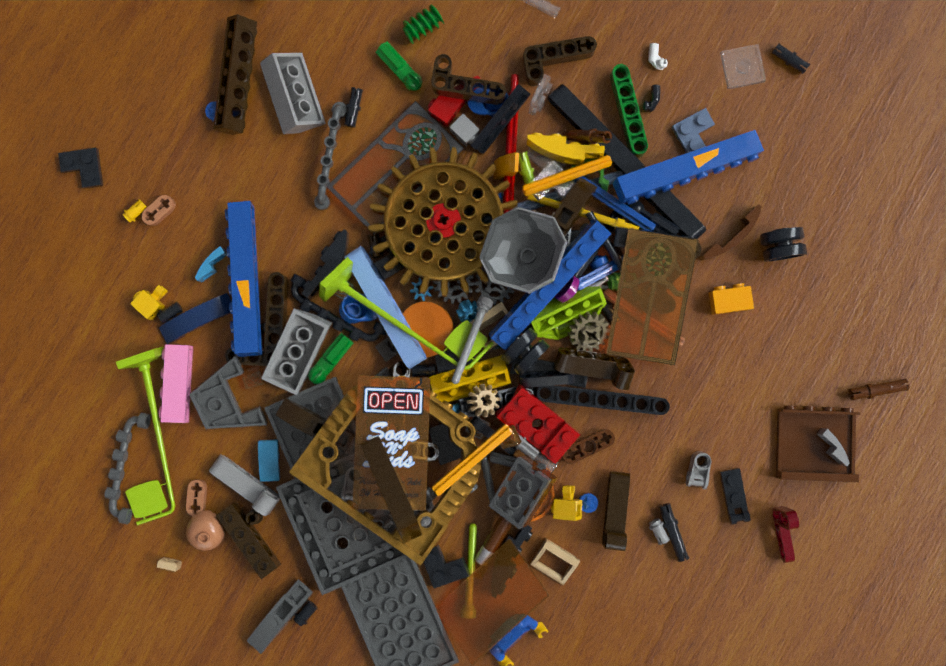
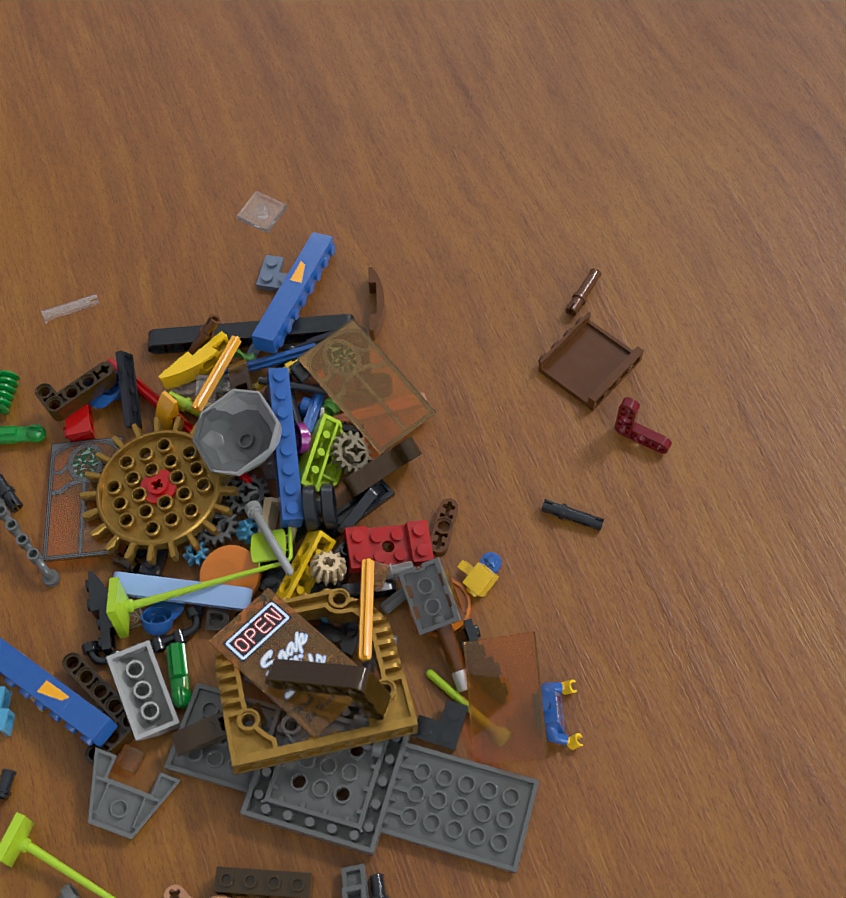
camera: 45 degrees left, 25 degrees down
dark blue slope [159,293,232,345] -> none
bright pink brick [159,345,193,423] -> none
light grey beam [209,454,280,516] -> none
dark brown pin [246,509,263,525] -> none
dark azure slope [258,439,280,482] -> none
light grey brick [450,114,479,147] -> none
dark grey bar [481,455,495,509] -> none
dark brown beam [523,36,597,86] -> none
clear plate [528,74,553,116] -> none
tan tile [530,538,580,585] -> none
black beam [536,385,670,415] -> none
dark brown beam [602,471,630,551] -> none
green beam [610,64,648,158] -> none
black arm [642,84,661,112] -> none
white arm [648,43,668,70] -> none
light grey pin [649,518,670,545] -> none
light grey piece [686,451,711,490] -> none
light orange brick [708,283,754,315] -> none
black plate [719,468,751,525] -> none
black wheel [760,227,808,262] -> none
black pin [772,43,810,74] -> none
light grey slope [817,428,850,466] -> none

